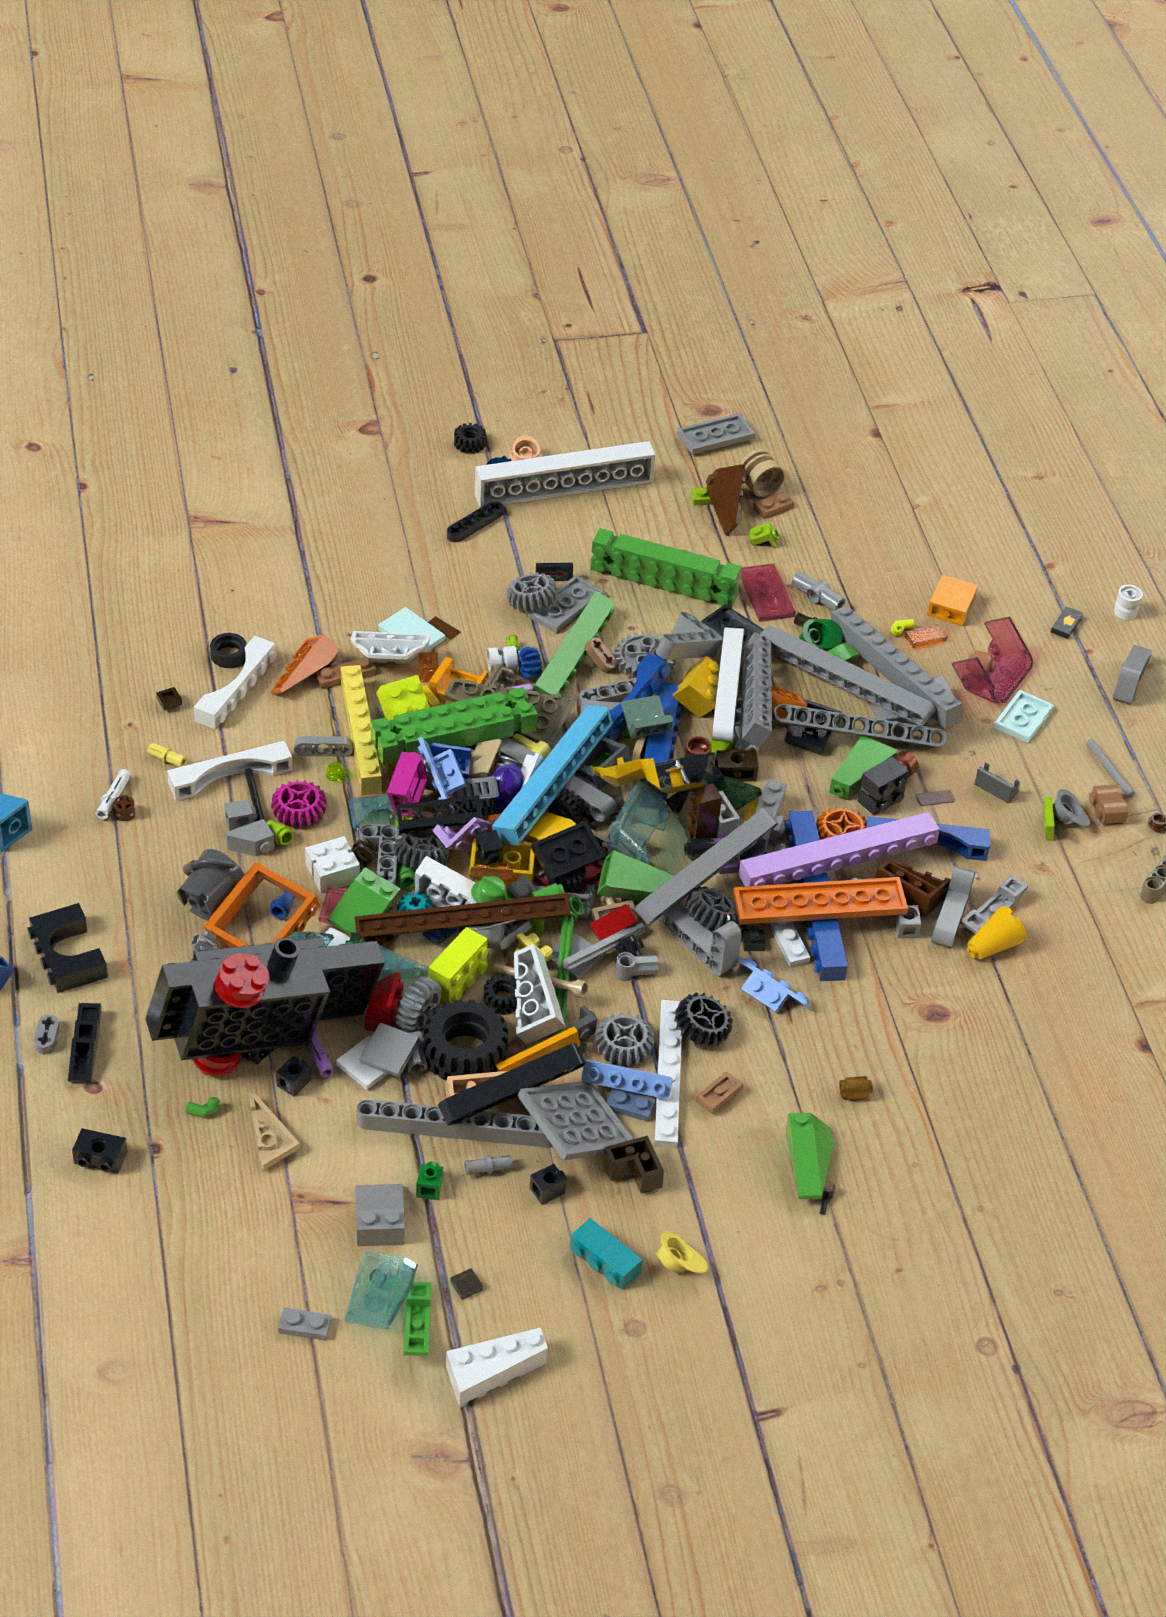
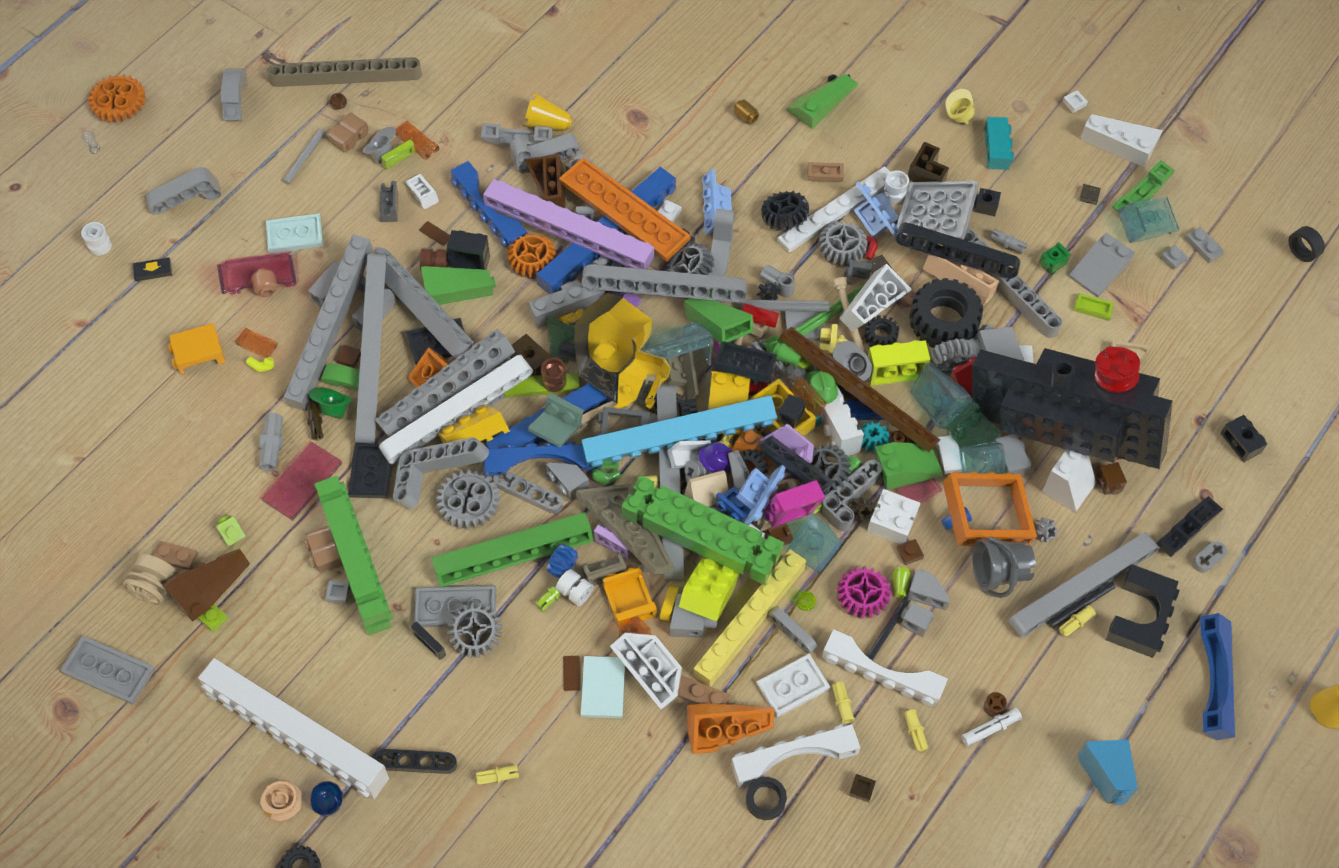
camera: 130 degrees left, 15 degrees up
light orange tile [496,1027,580,1072] -> none
medium nougat beam [585,637,616,672] -> none
none -> clear orange plate [395,120,440,160]
none -> white slope [405,174,439,209]
none -> light yellow axle [476,764,519,785]
none -> white tile [756,654,831,718]
none -> light yellow axle [832,682,855,724]
none -> red arm [864,236,878,260]
none -> white wheel [883,170,909,204]
none -> reddish brown plate [897,539,924,565]
none -> light grey beam [1008,532,1159,638]
none -> black bar [1048,581,1116,628]
none -> light yellow axle [1059,605,1096,637]
none -> white plate [1062,90,1088,113]
none -> lime tile [1073,293,1114,321]
none -> light grey plate [1161,245,1188,270]
none -> black tyre [1288,226,1325,262]

